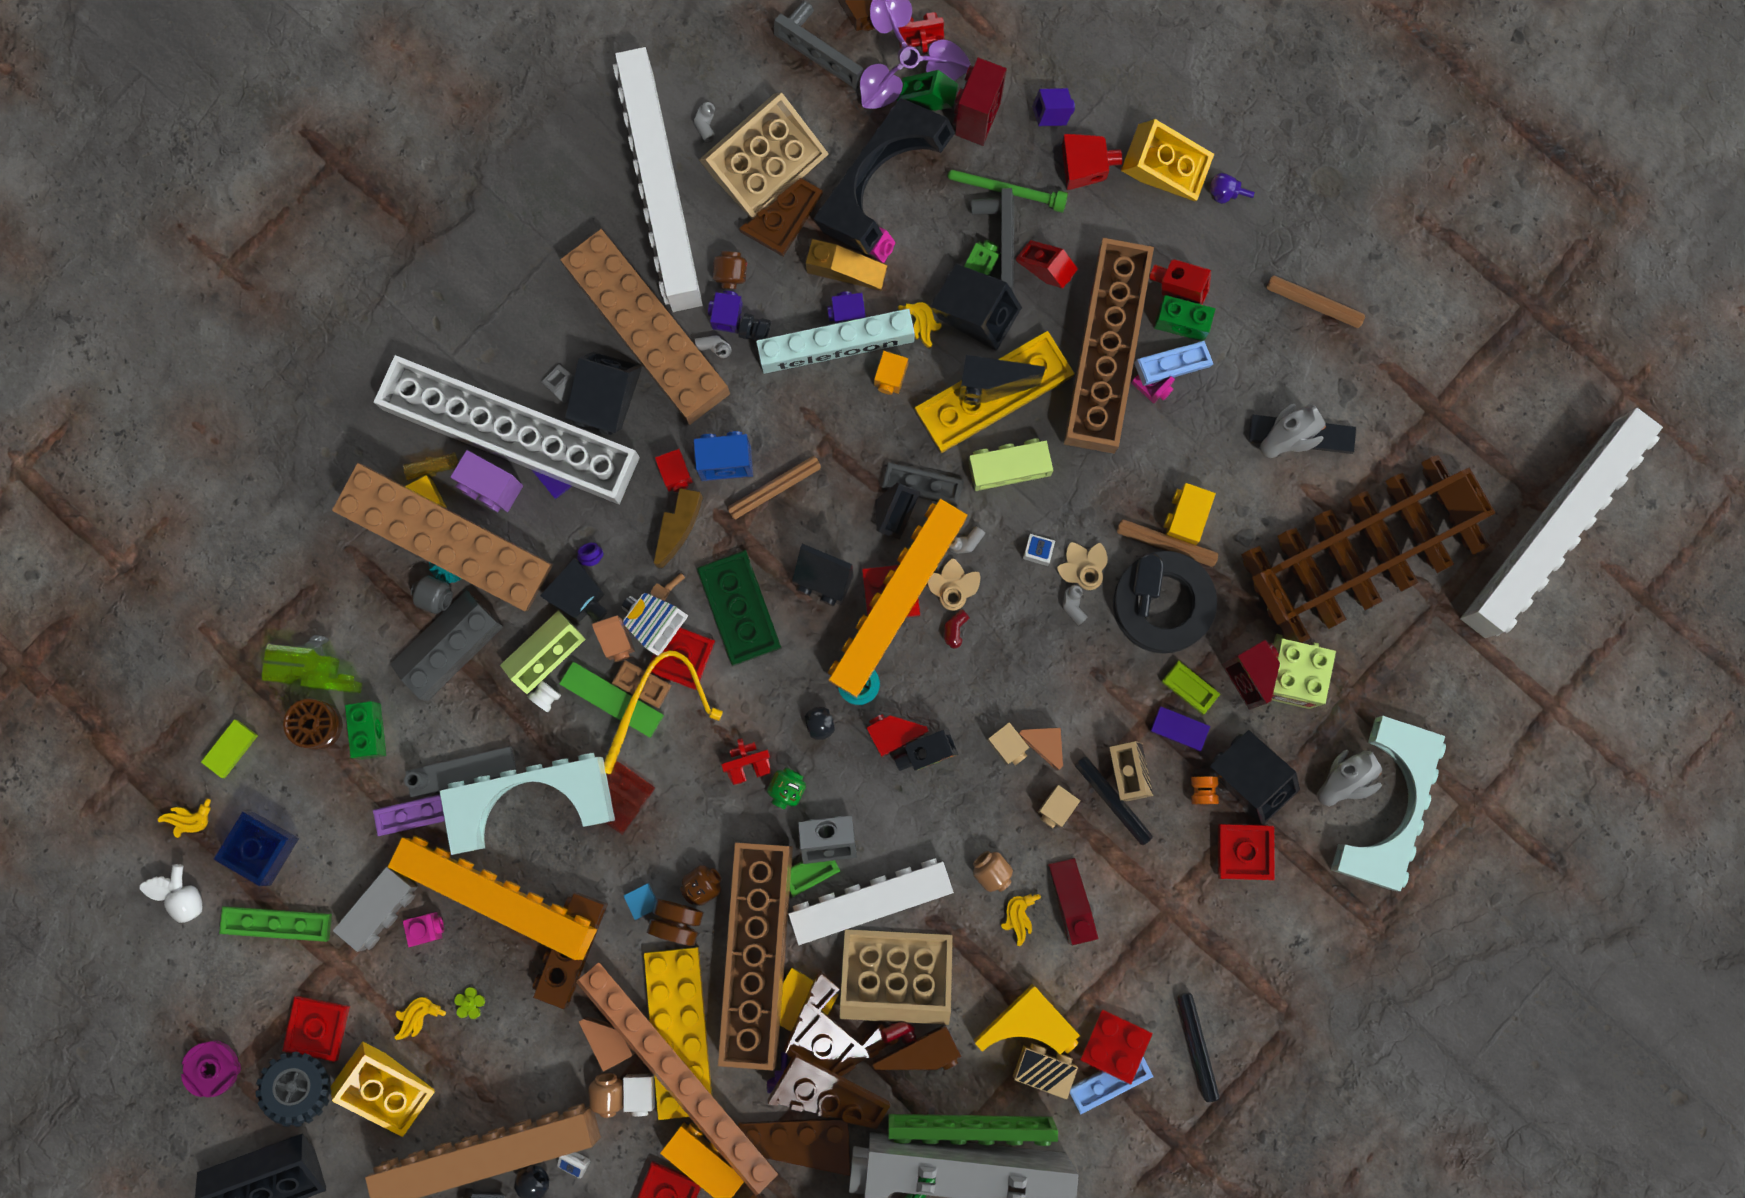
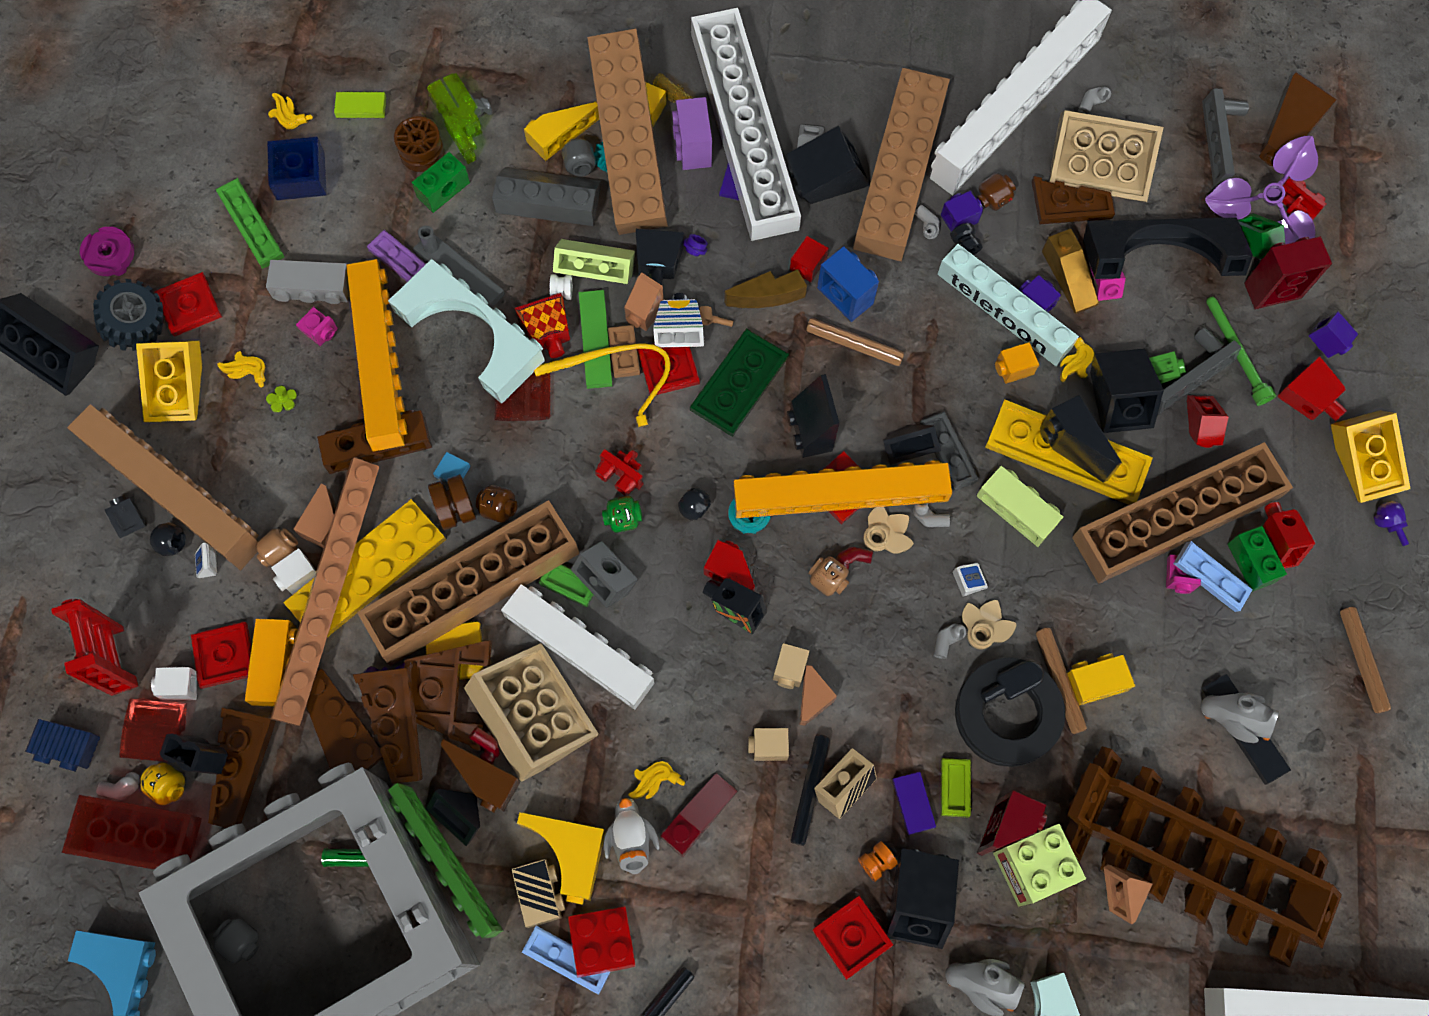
camera: 50 degrees right, 10 degrees down
white piece [140,864,203,923] -> none
medium nougat head [973,851,1013,892] -> none
none -> black slope [425,789,480,846]
none -> red torso [515,293,570,358]
none -> yellow slope [524,102,600,161]
none -> animal [604,798,660,874]
none -> medium nougat head [808,556,849,596]
none -> nougat slope [1104,864,1152,924]

